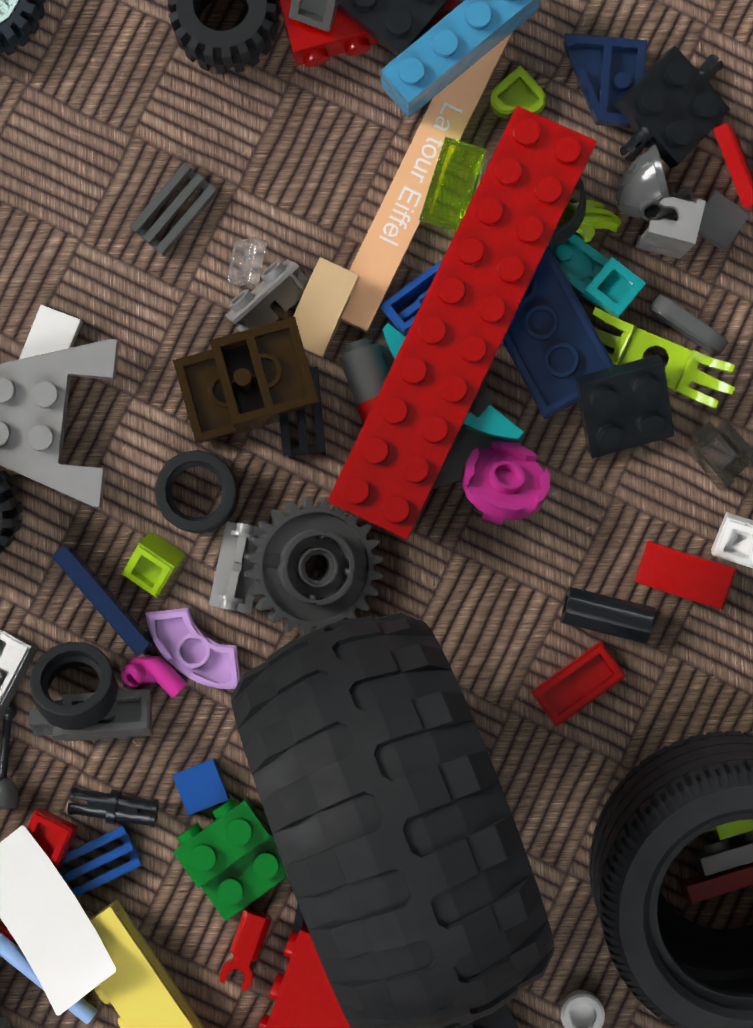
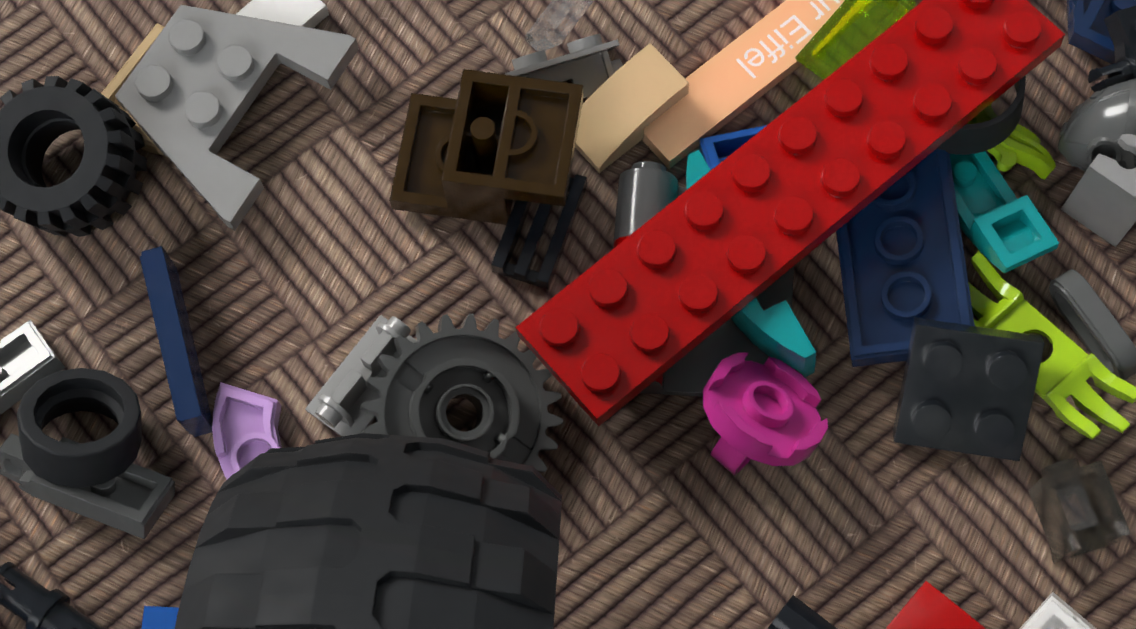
camera: 30 degrees right, 15 degrees down
dark pink arm [121,656,188,699] -> none
lime slope [122,532,185,598] -> none
black tyre [154,450,239,534] -> none

